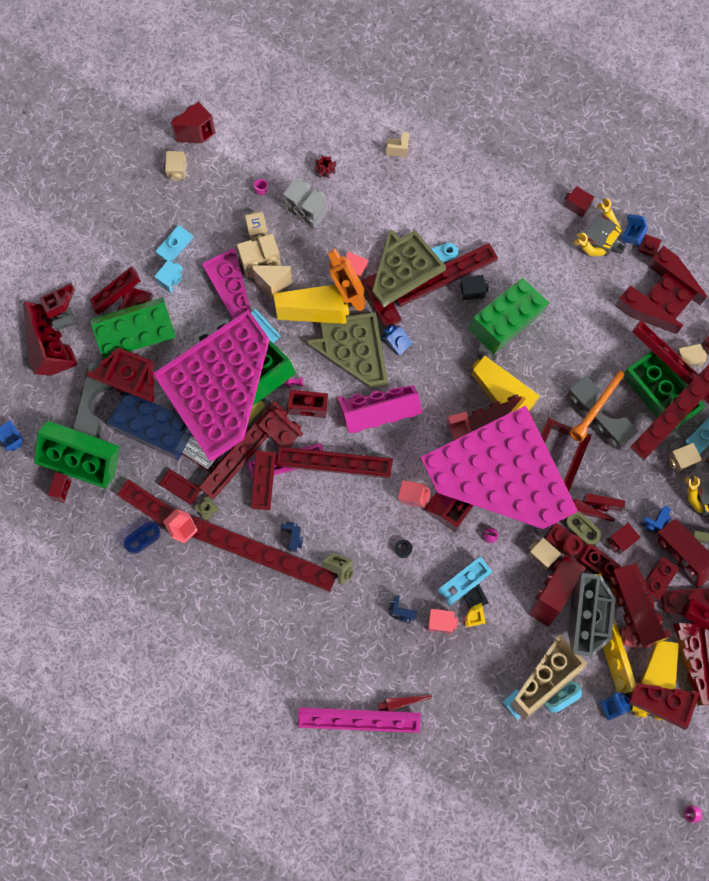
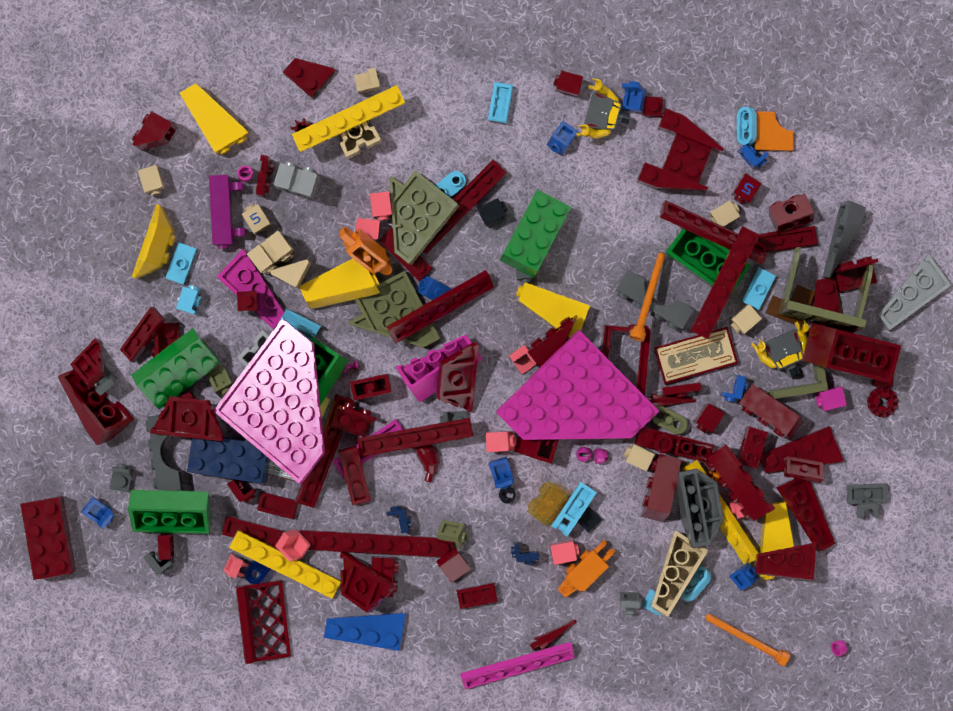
camera: 20 degrees left, 15 degrees up
olive plate [195,497,219,520] -> none
yellow tile [465,603,485,628] -> none
none -> dark grey bracket [110,463,134,492]
none -> yellow wedge [131,204,176,279]
none -> dark grey bracket [143,551,175,575]
none -> yellow slope [180,83,250,155]
none -> olive bracket [207,365,234,399]
none -> magenta brick [209,175,247,249]
none -> coral tile [223,553,249,579]
none -> dark red bracket [227,479,257,503]
none -> yellow plate [229,530,341,599]
none -> dark red fence [235,580,291,664]
none -> dark red brick [237,291,260,312]
none -> dark red wing [256,155,275,197]
none -> dark red wing [283,58,336,98]
none -> yellow plate [292,85,406,153]
none -> blue wing [324,612,406,651]
none -> tan brick [336,120,382,159]
none -> dark red wing [340,552,396,613]
none -> coral brick [370,191,392,221]
none -> dark red brick [371,556,399,597]
none -> dark red plate [386,270,494,344]
none -> dark red piece [413,444,440,483]
none -> dark red wing [436,342,479,412]
none -> dark red piece [436,547,471,583]
none -> dark red plate [456,582,498,609]
none -> medium azure plate [488,82,513,124]
none -> blue bracket [489,456,514,489]
none -> clear yellow brick [527,481,571,527]
none -> blue bracket [547,121,578,155]
none -> orange hinge [557,540,616,597]
none -> dark pink hinge [594,448,608,464]
none -> dark grey tile [620,592,640,615]
none -> tile [654,327,738,384]
none -> orange piece [705,614,791,667]

